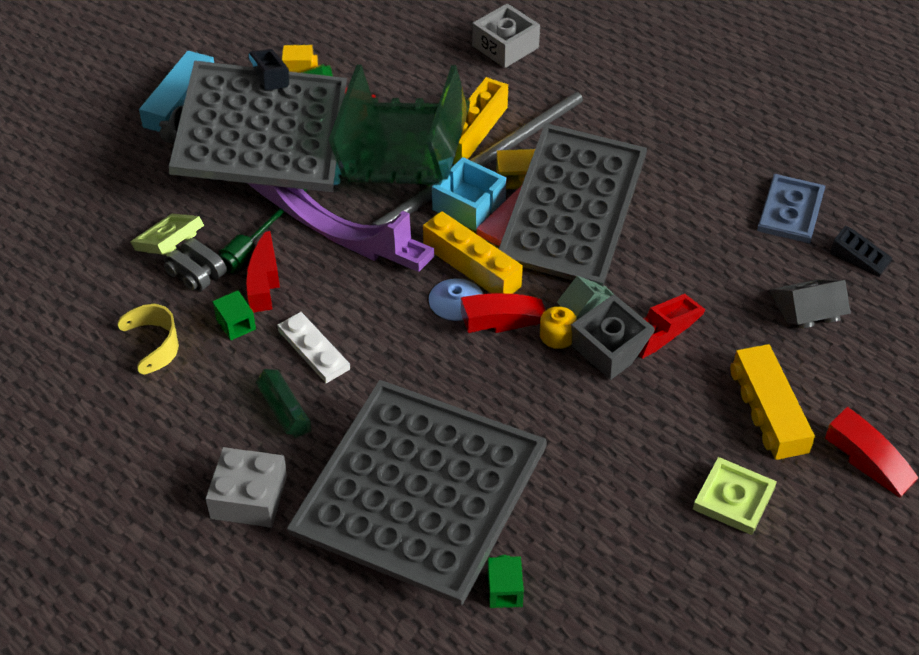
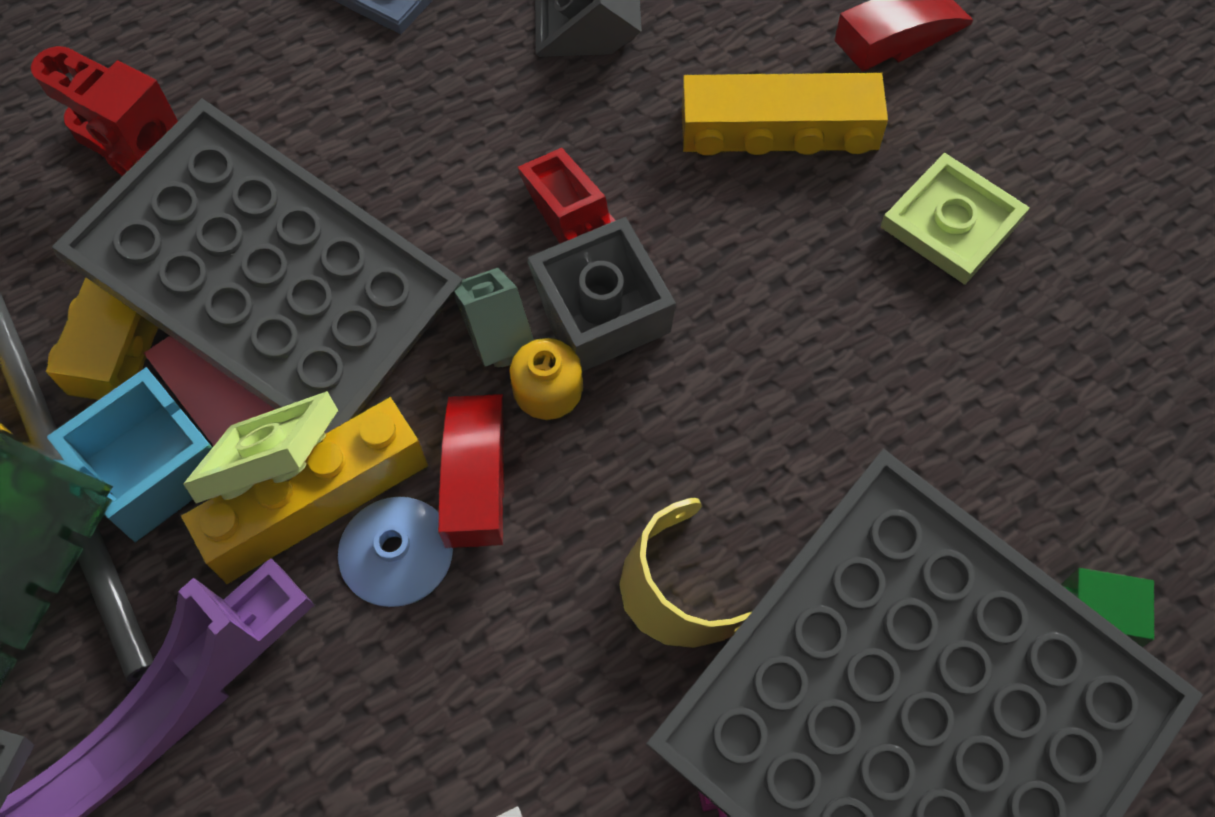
camera: 75 degrees left, 15 degrees up
none -> red brick [31,46,178,176]
none -> yellowish green plate [183,391,338,503]
none -> light yellow piece [620,498,751,648]

